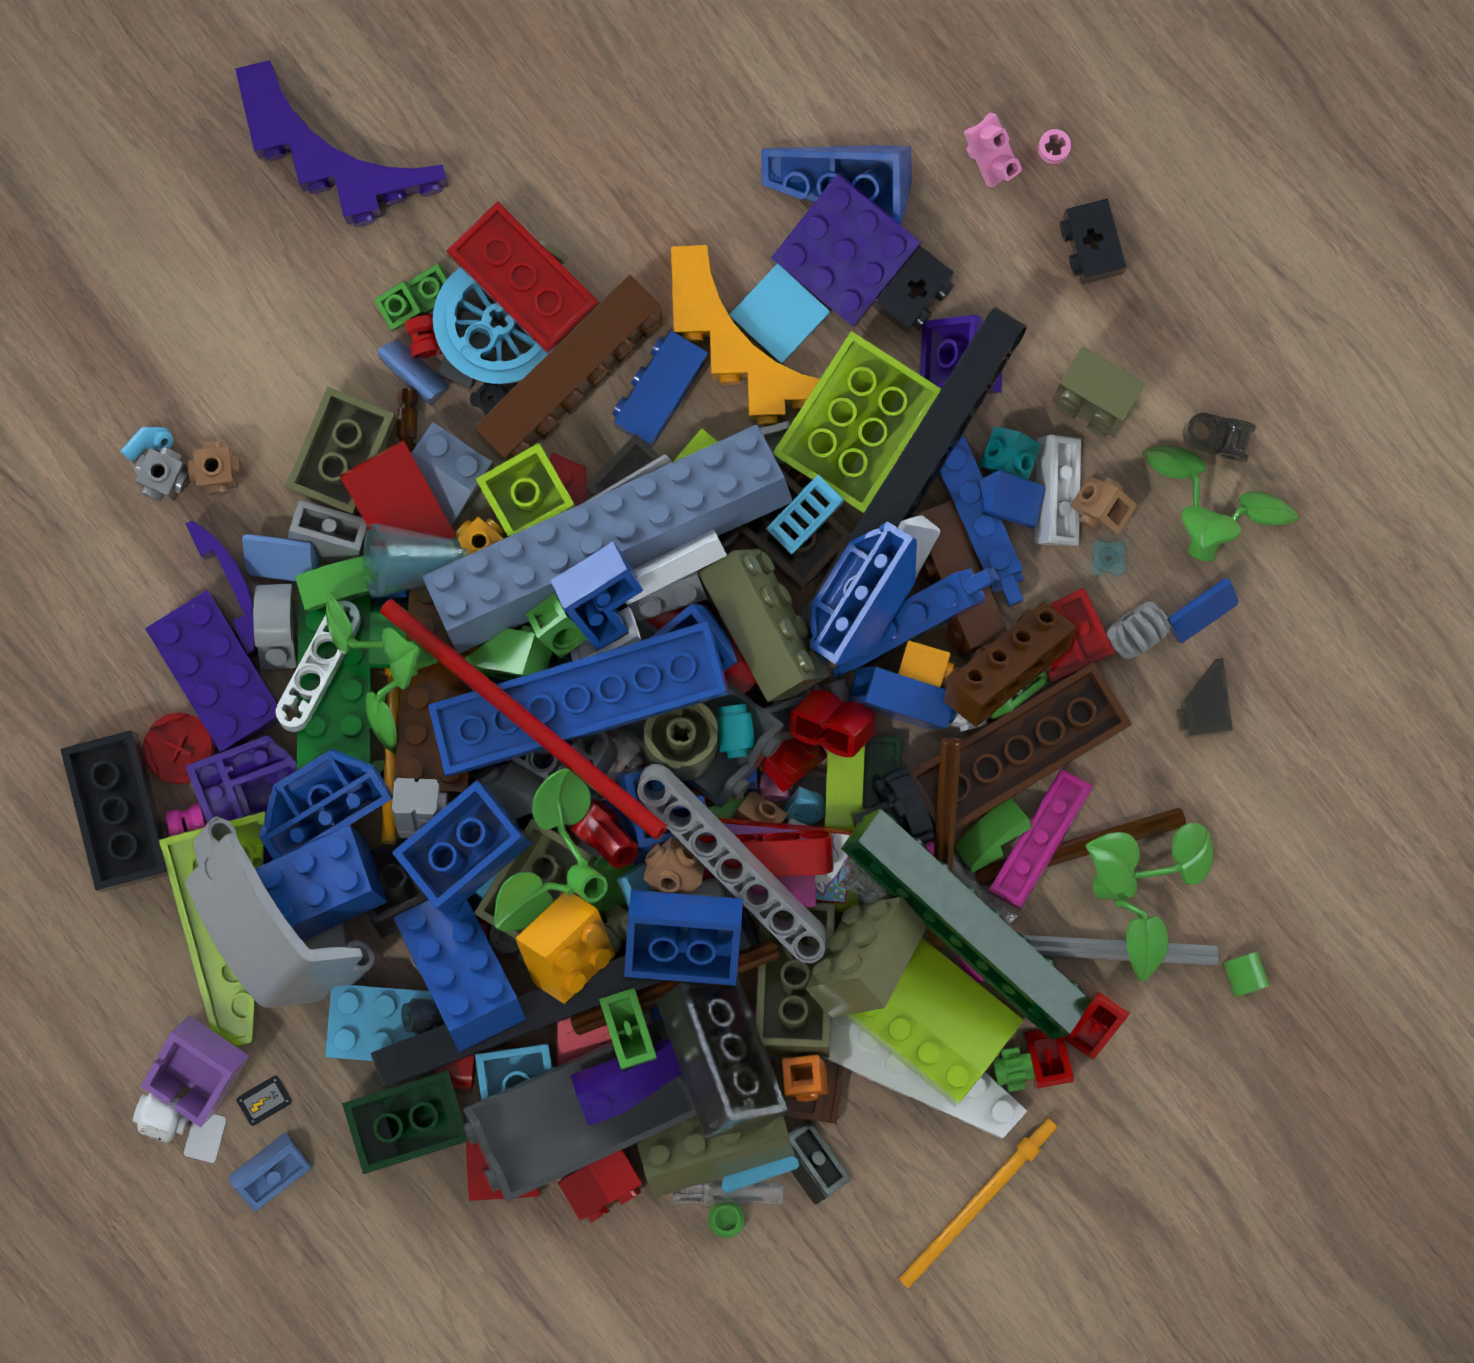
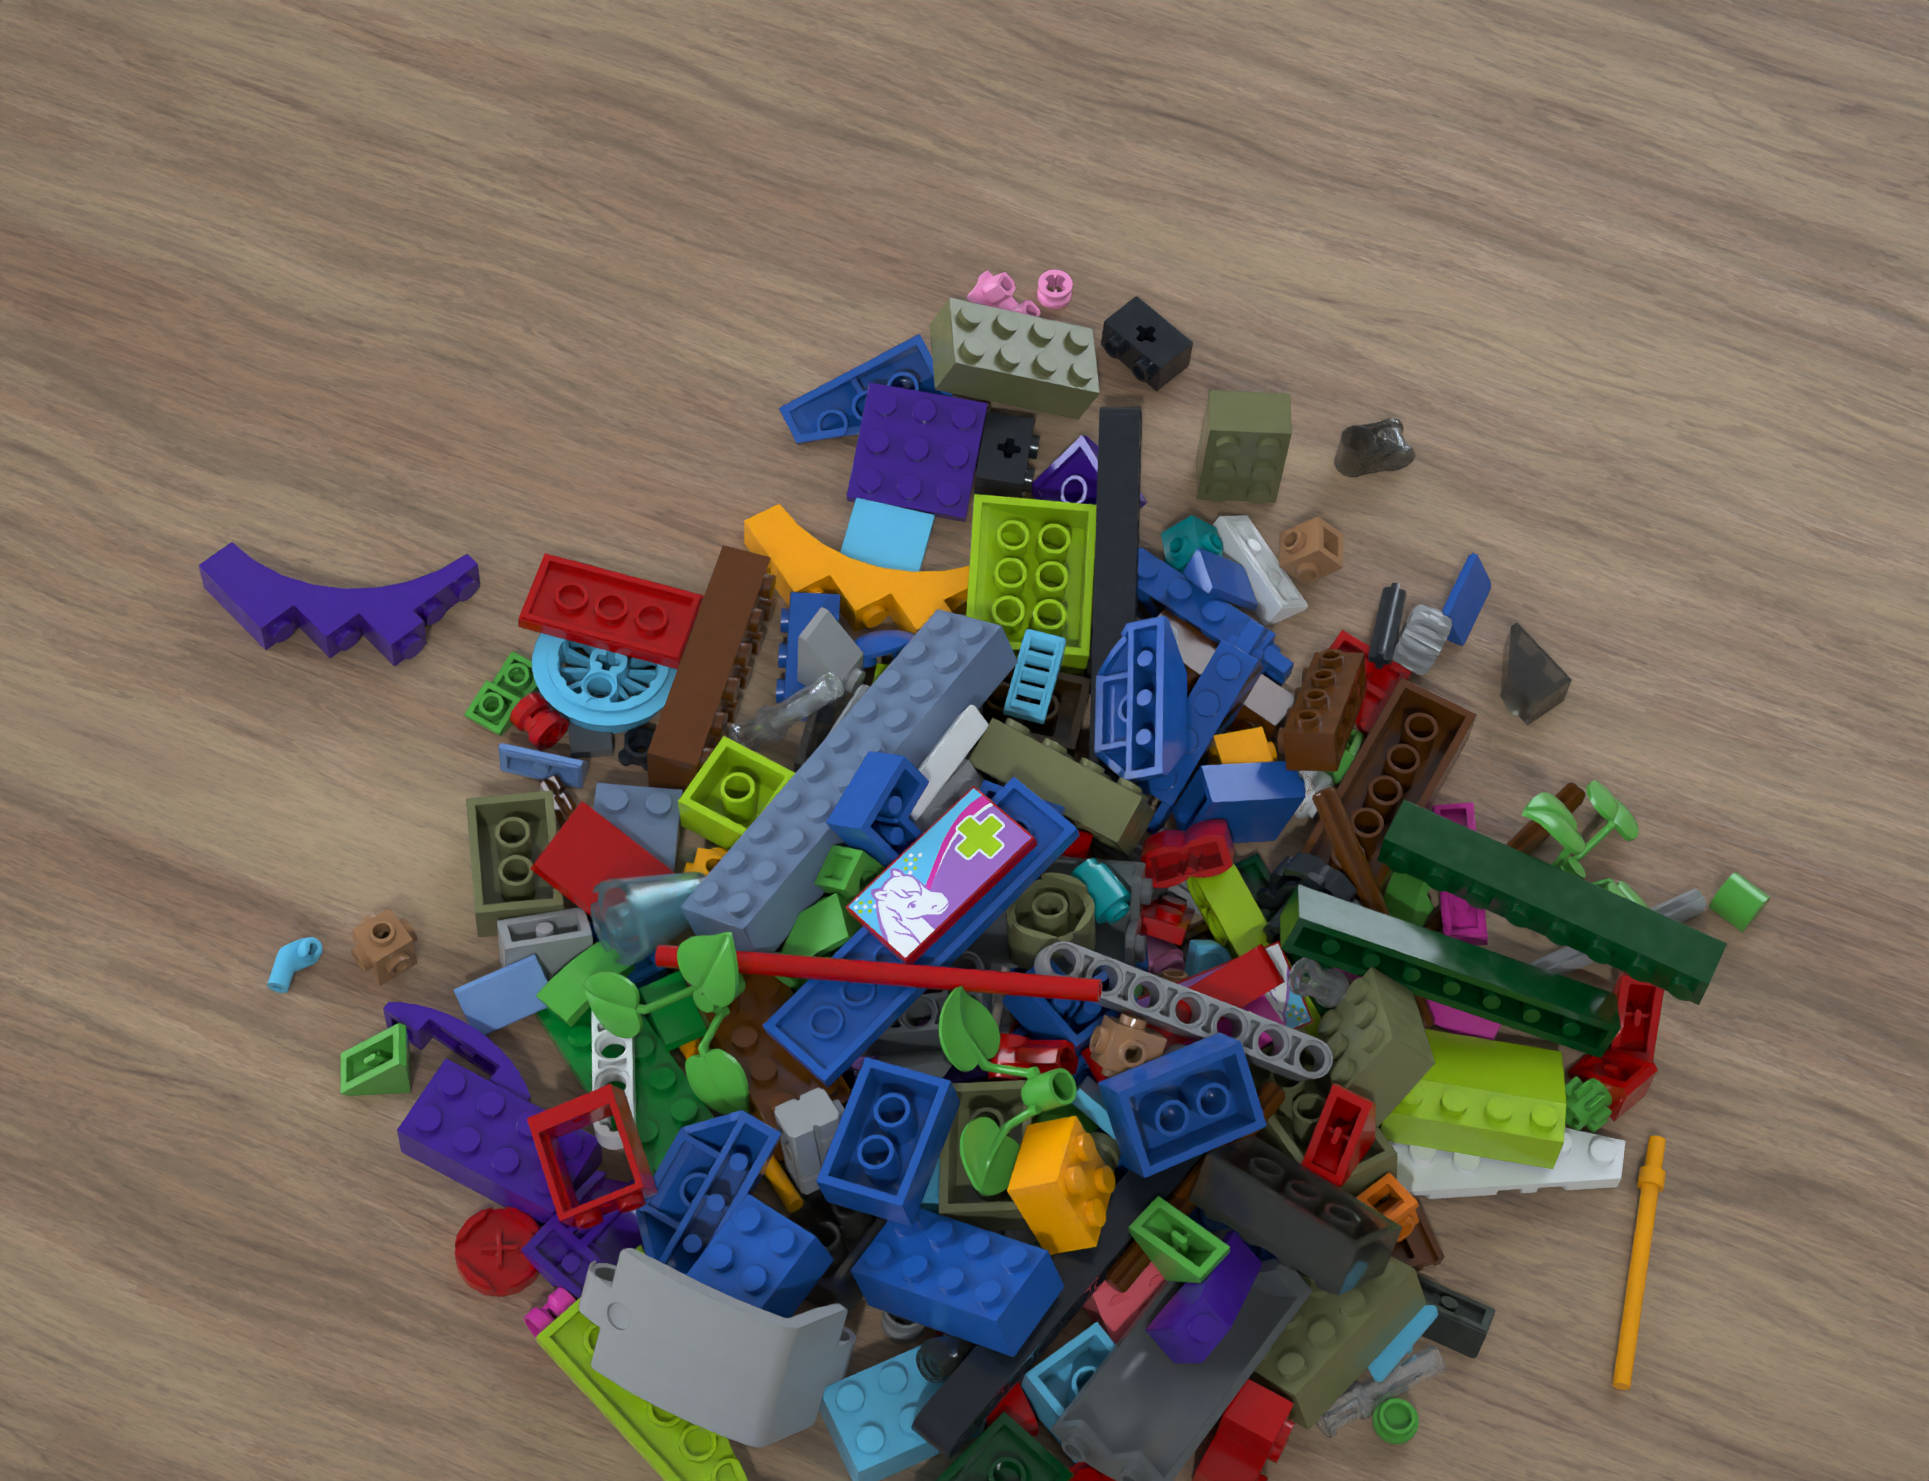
camera: 40 degrees left, 25 degrees down
black brick [60,730,168,892] -> none
light grey brick [134,447,189,502] -> none
light grey brick [253,584,297,670] -> none
clear light blue plate [1090,540,1127,577] -> none
bright green plant [1142,446,1300,561] -> none
none -> bright green slope [340,1023,411,1096]
none -> red window [527,1084,658,1230]
none -> clear pin [730,672,844,753]
none -> light grey slope [797,607,866,705]
none -> tile [846,786,1037,964]
none -> blue dish [853,630,916,669]
none -> olive brick [930,297,1100,420]
none -> red slope [1300,1084,1376,1187]
none -> black axle [1368,583,1407,669]
none -> dark green brick [1377,800,1727,1005]

